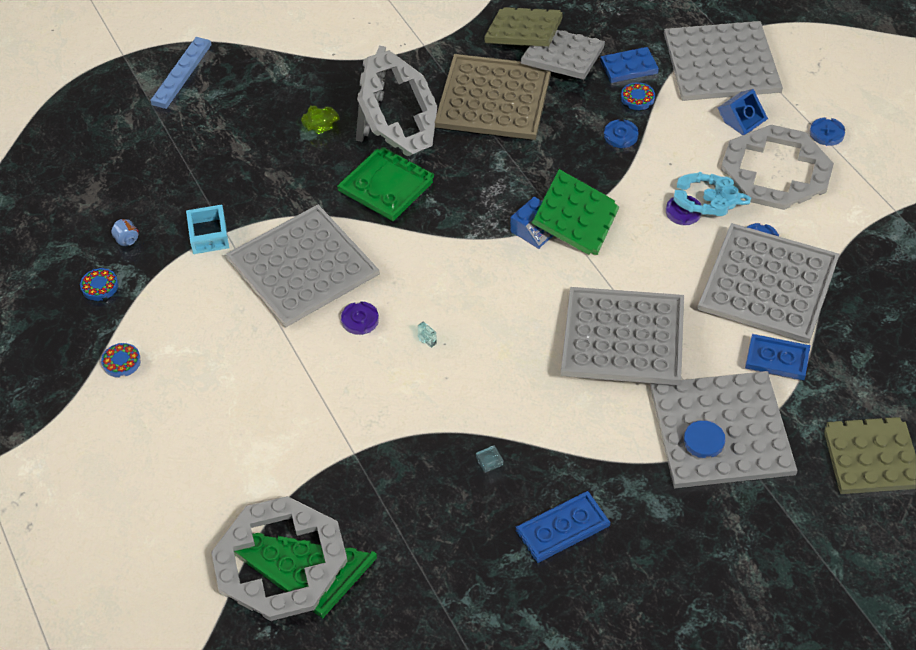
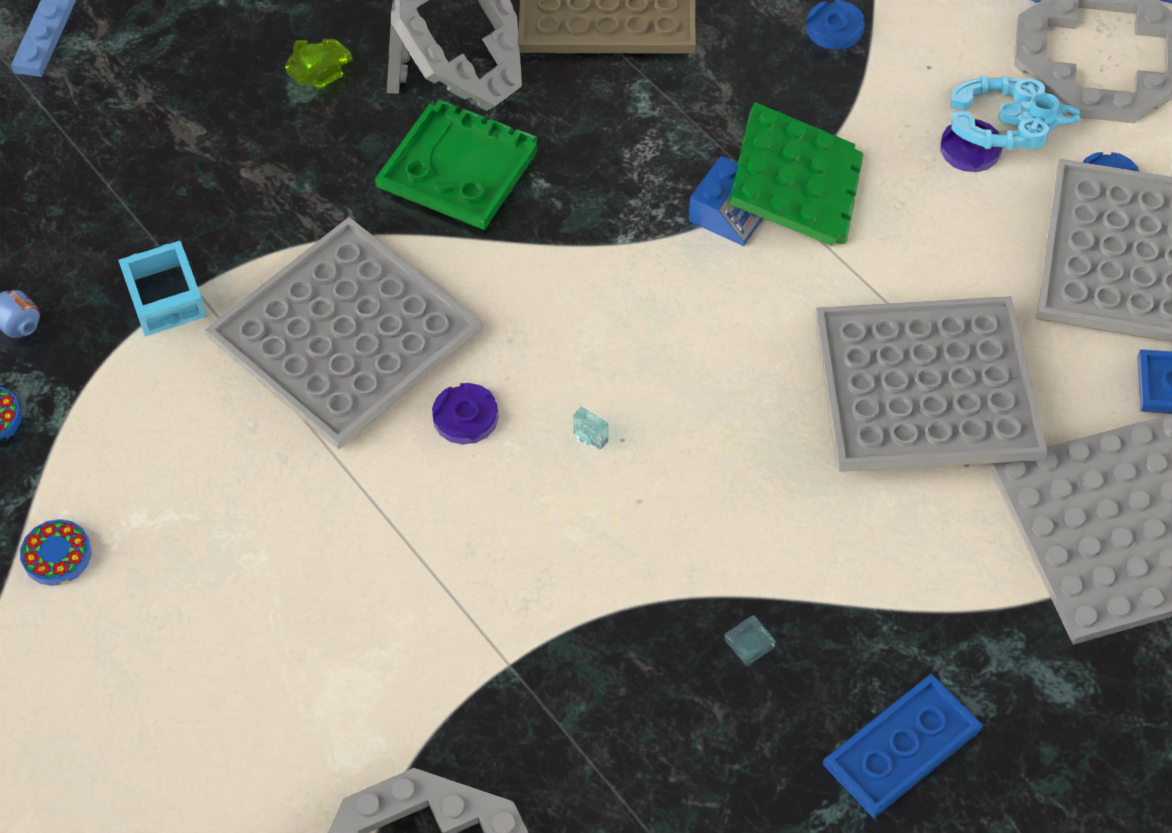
camera: 10 degrees left, 5 degrees up
blue tile [684,420,725,458] -> none

